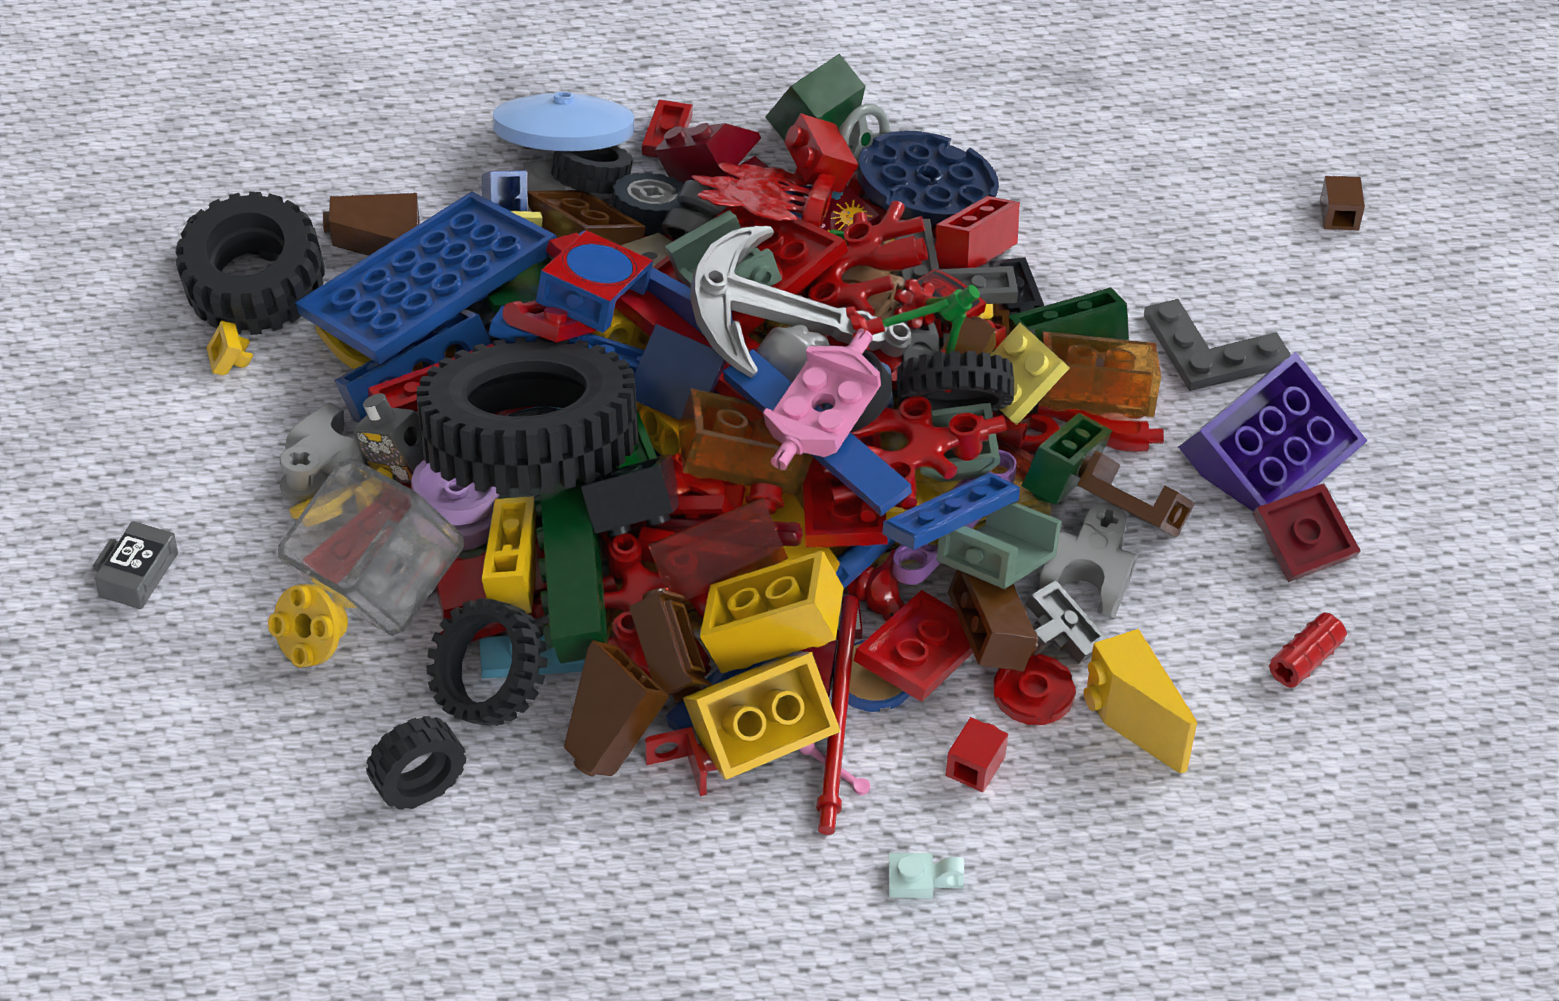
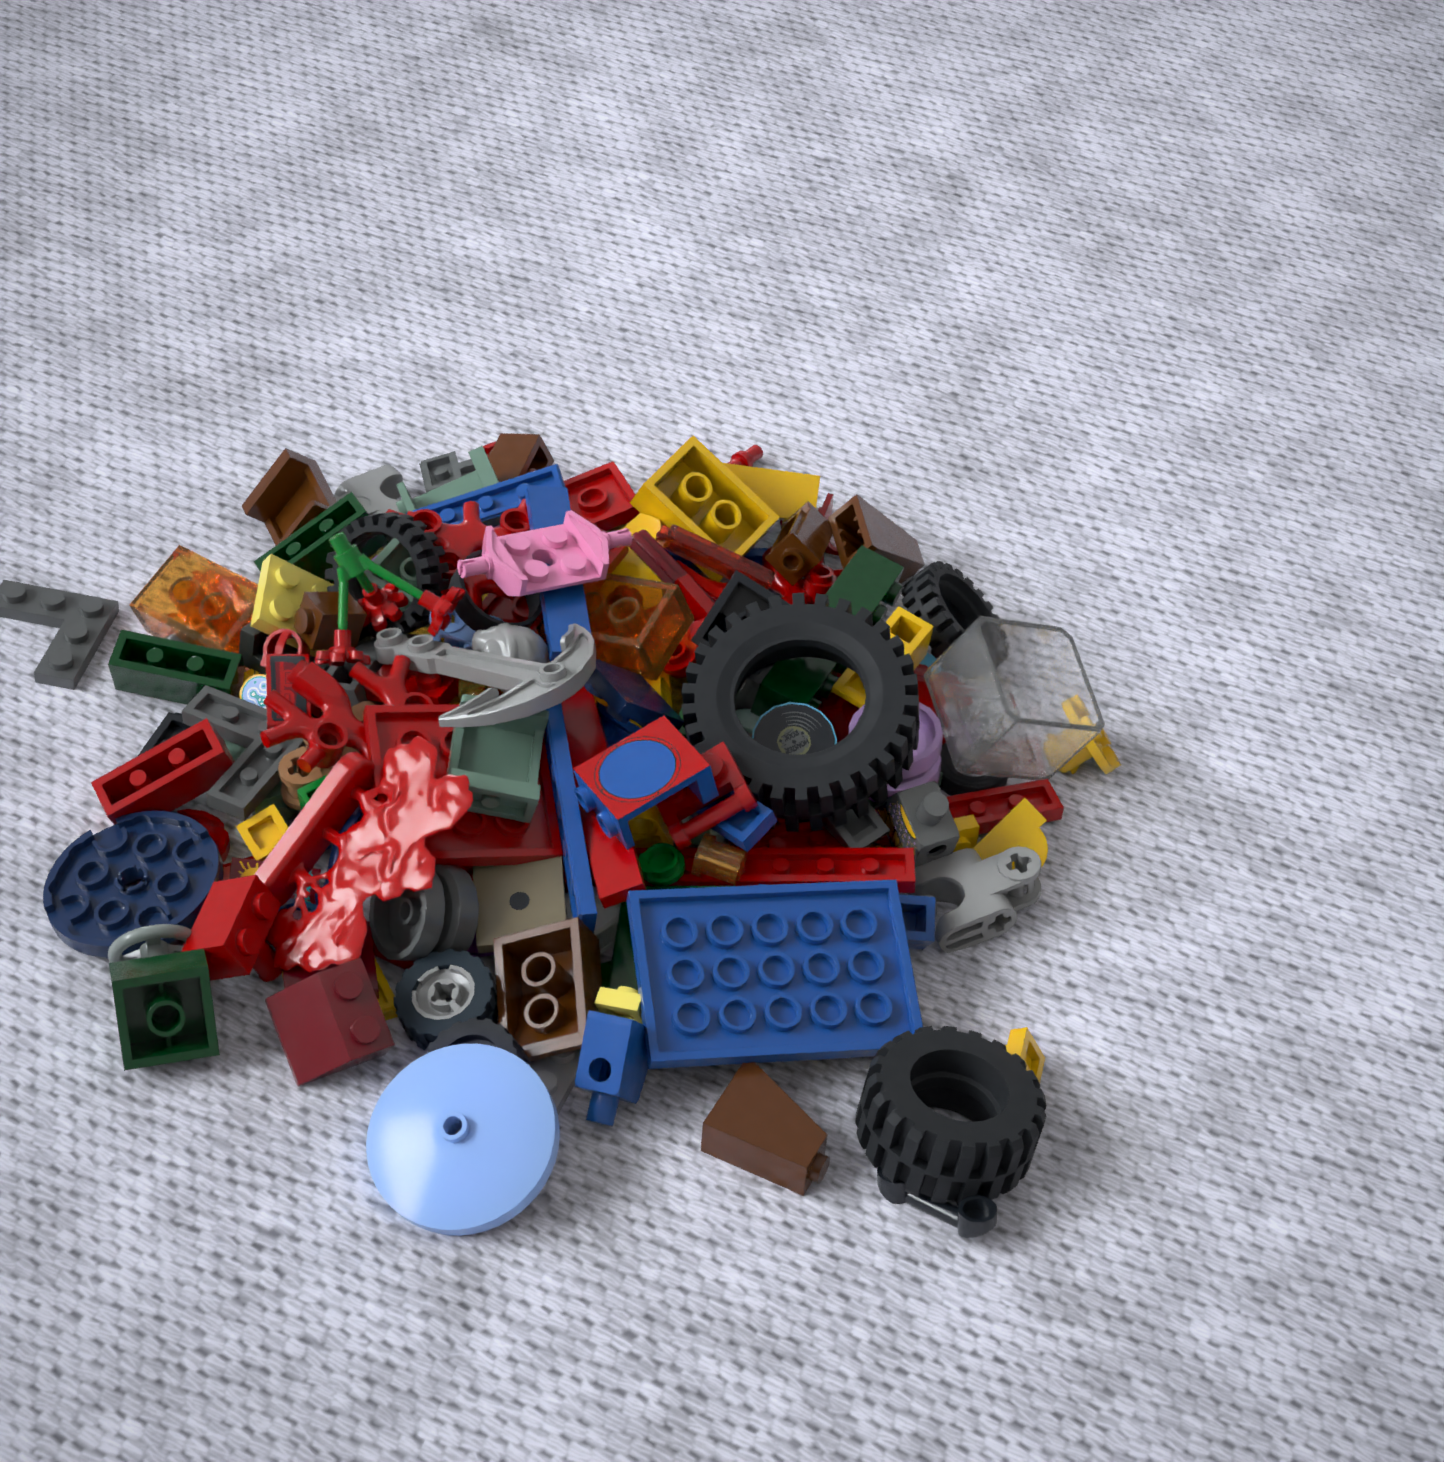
camera: 150 degrees left, 5 degrees down
dark grey piece [93,521,178,609] -> none
black tyre [366,716,467,810] -> none
red plate [642,100,693,157] -> none
light aqua plate [889,853,964,899] -> none
red brick [945,717,1009,793] -> none
yellow slope [1084,629,1198,774] -> none
dark purple slope [1178,352,1368,512] -> none
dark red hinge [1253,483,1361,582] -> none
red axle [1269,612,1347,688] -> none

